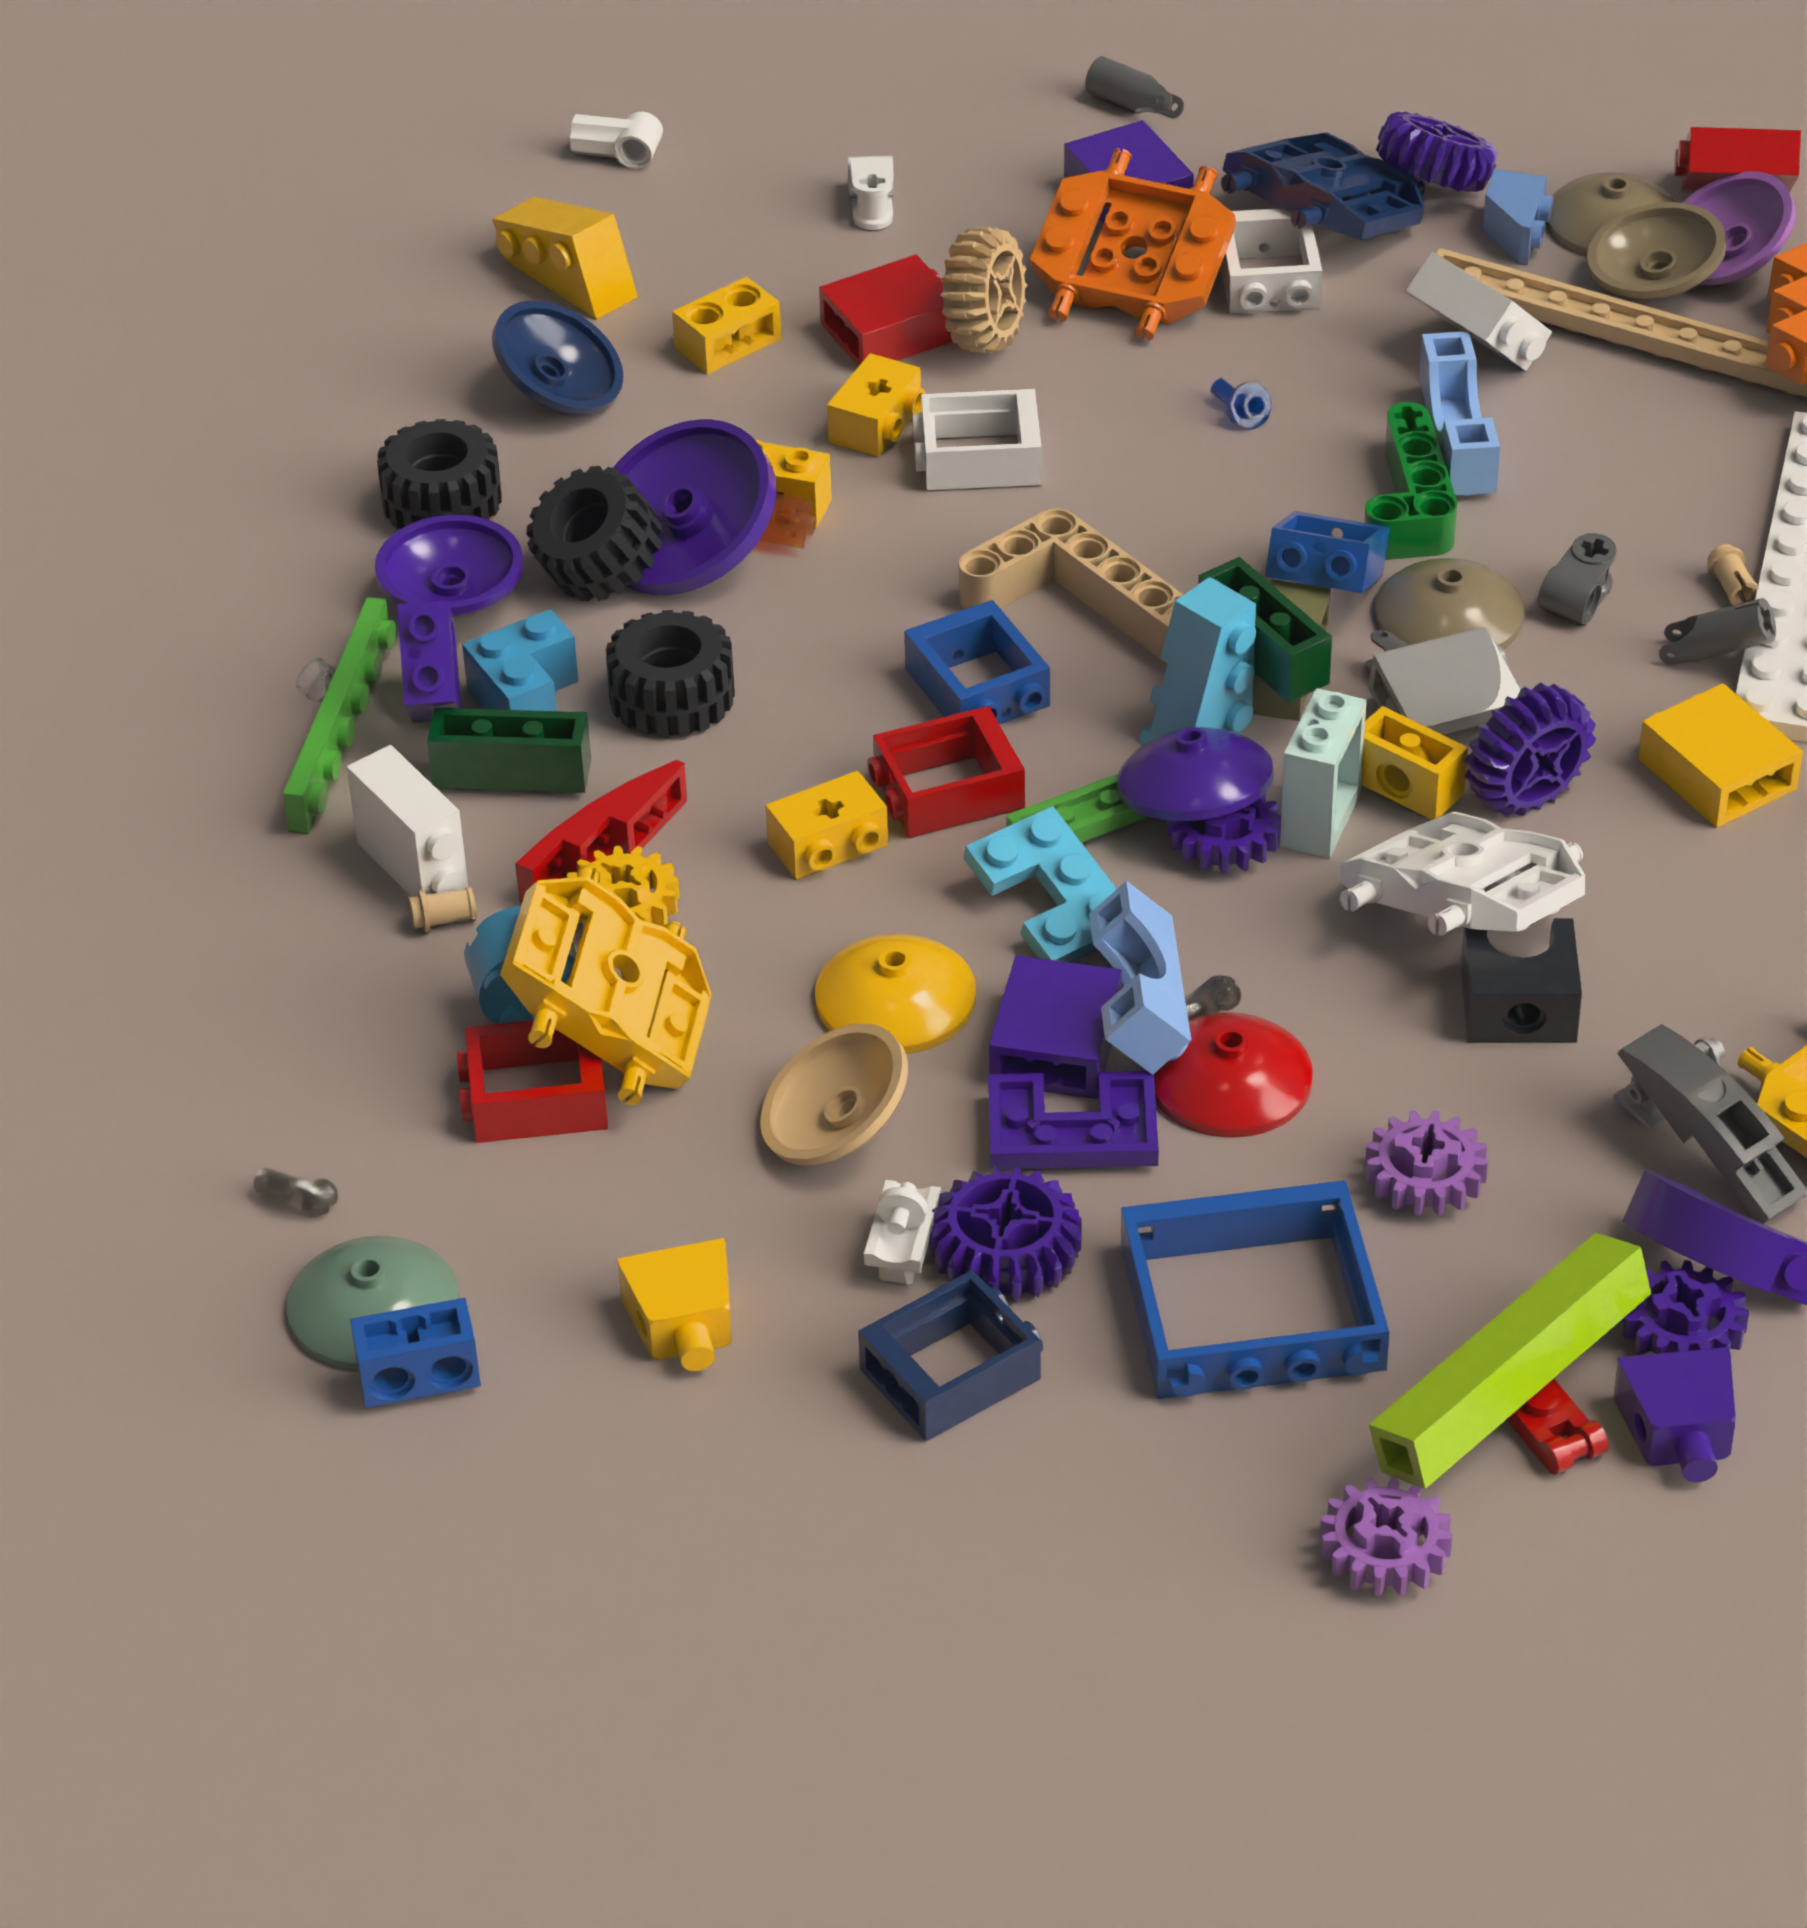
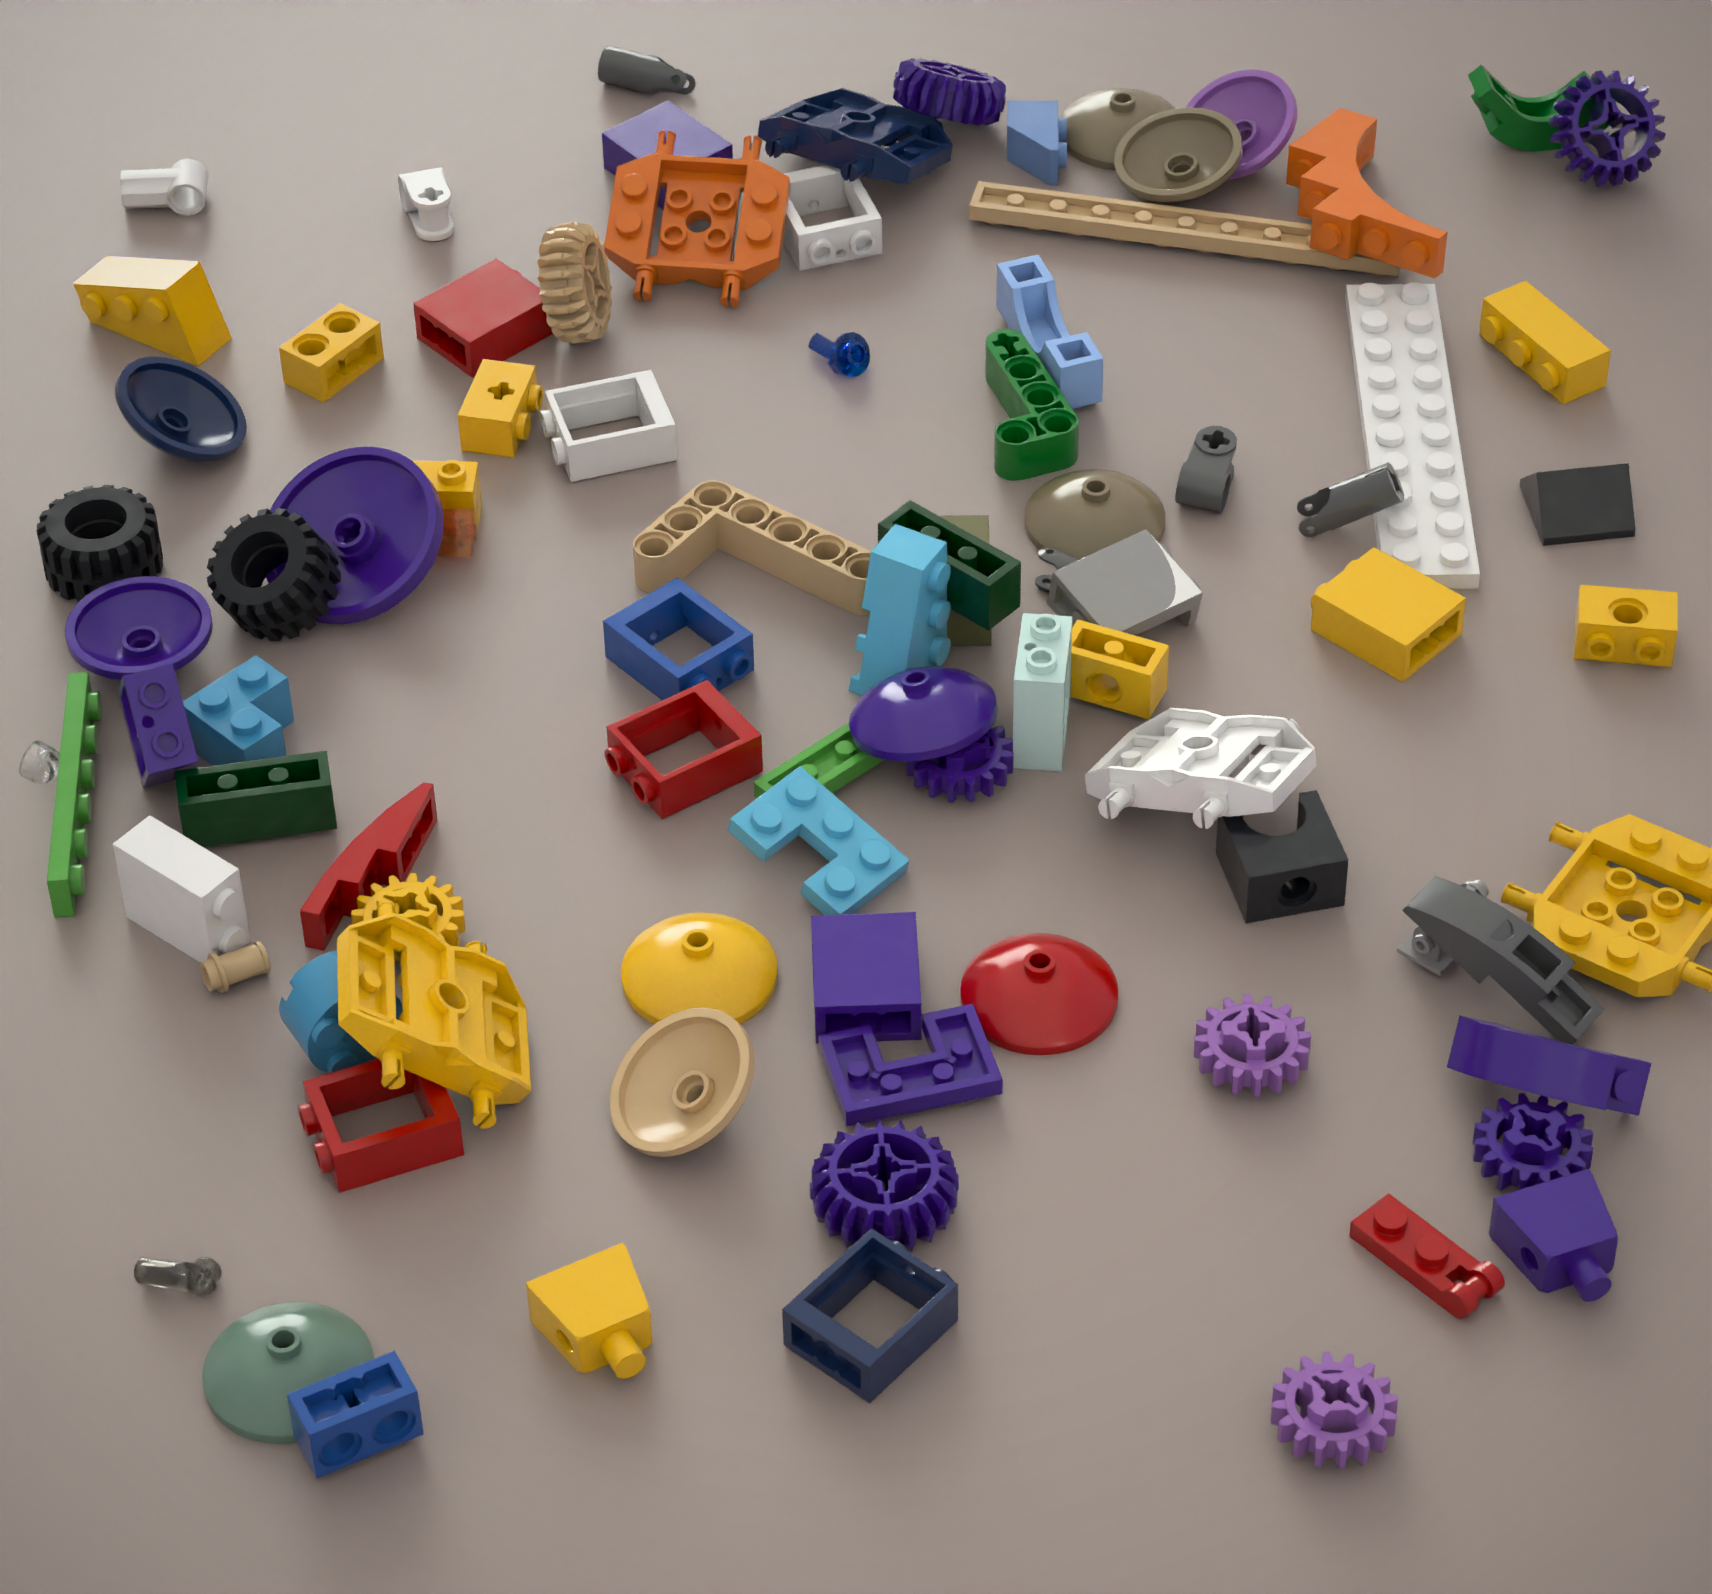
camera: 15 degrees left, 0 degrees up
black tyre [606,610,735,738] -> none
yellow brick [765,770,888,880] -> none
white hips [864,1180,941,1285] -> none
light blue arch [1089,881,1191,1075] -> none
blue window [1121,1180,1390,1399] -> none
clear smoke arm [1185,975,1242,1020] -> none
blue window [1265,511,1390,593] -> none
lime brick [1368,1232,1651,1489] -> none
white brick [1406,251,1552,371] -> none
dark purple gear [1464,682,1596,817] -> none
red brick [1674,127,1801,192] -> none
tan pin [1707,544,1759,605] -> none

